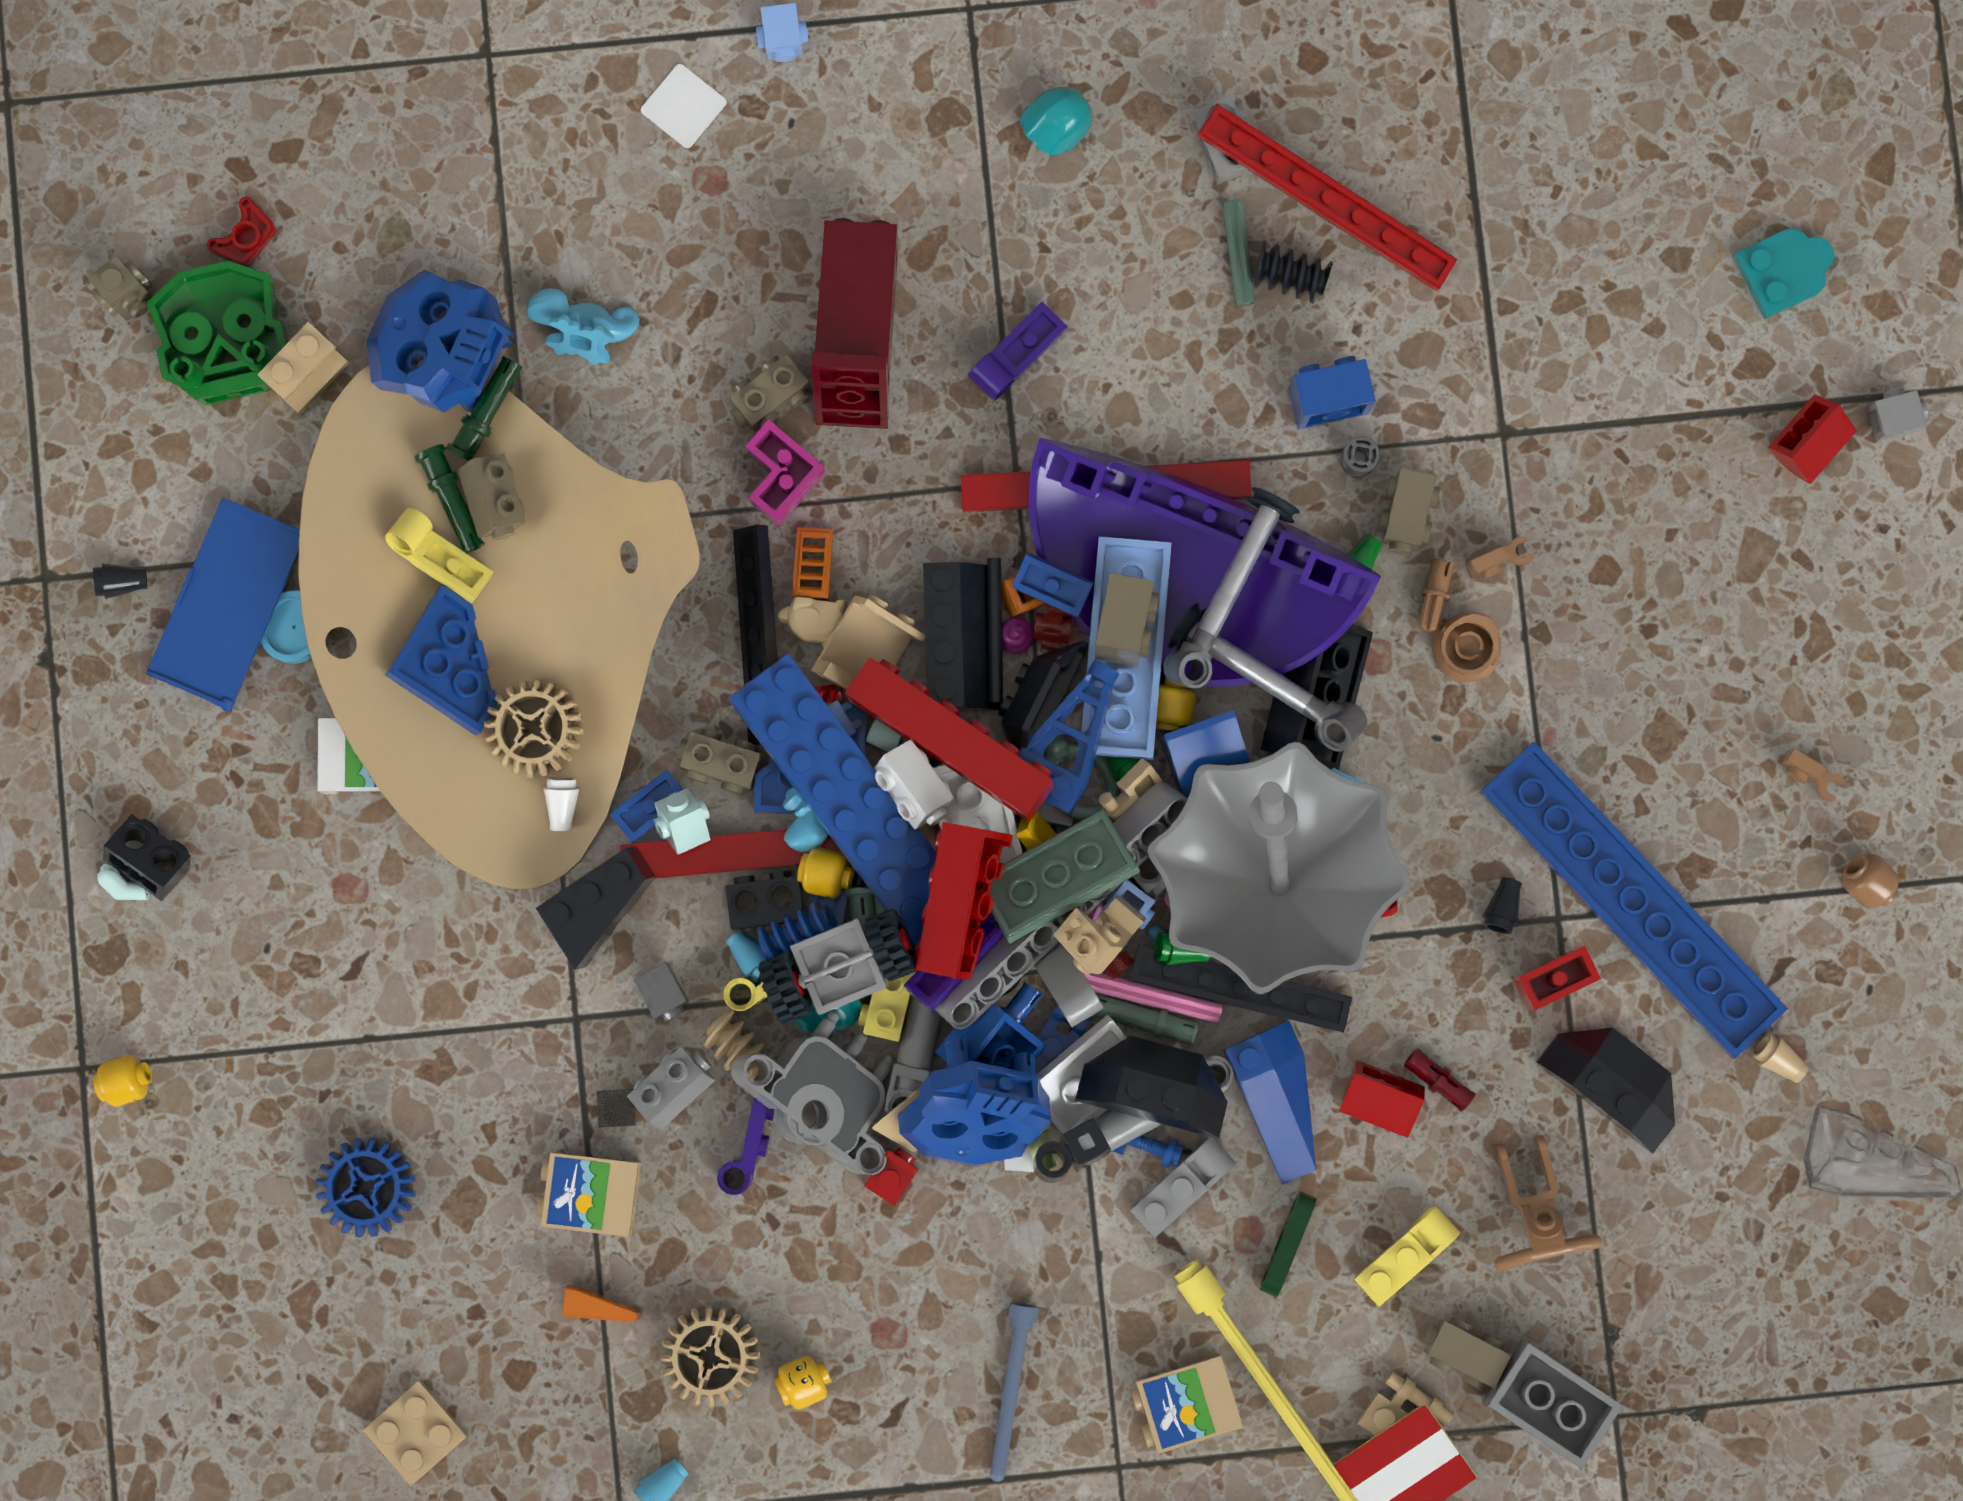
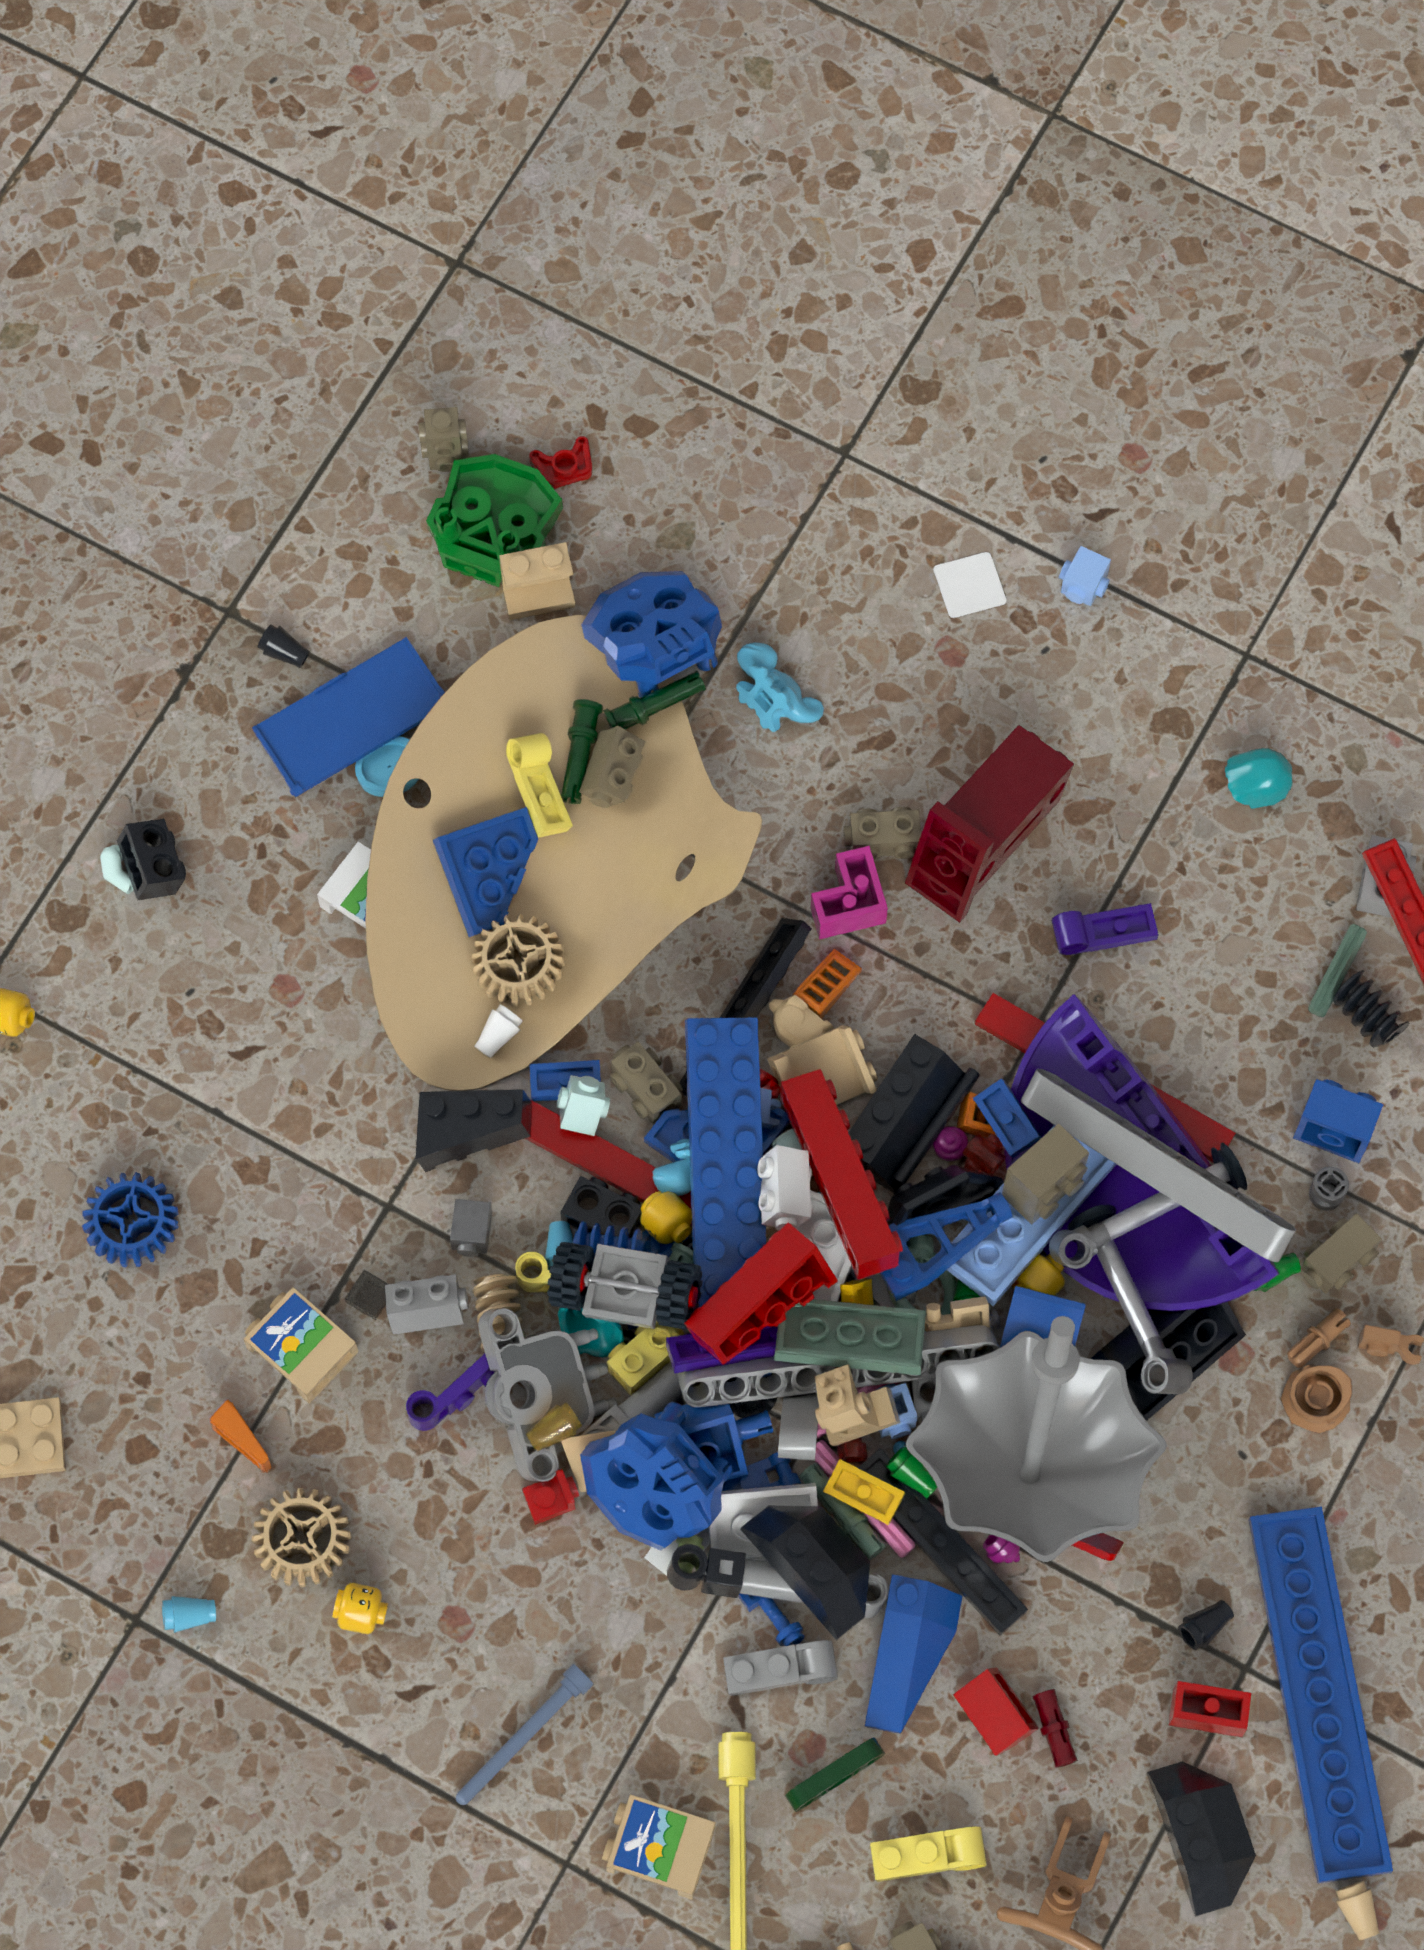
camera: 35 degrees right, 15 degrees down
none -> clear yellow cone [526,1402,582,1452]
none -> yellow plate [823,1459,905,1526]
none -> light grey beam [1021,1069,1296,1262]

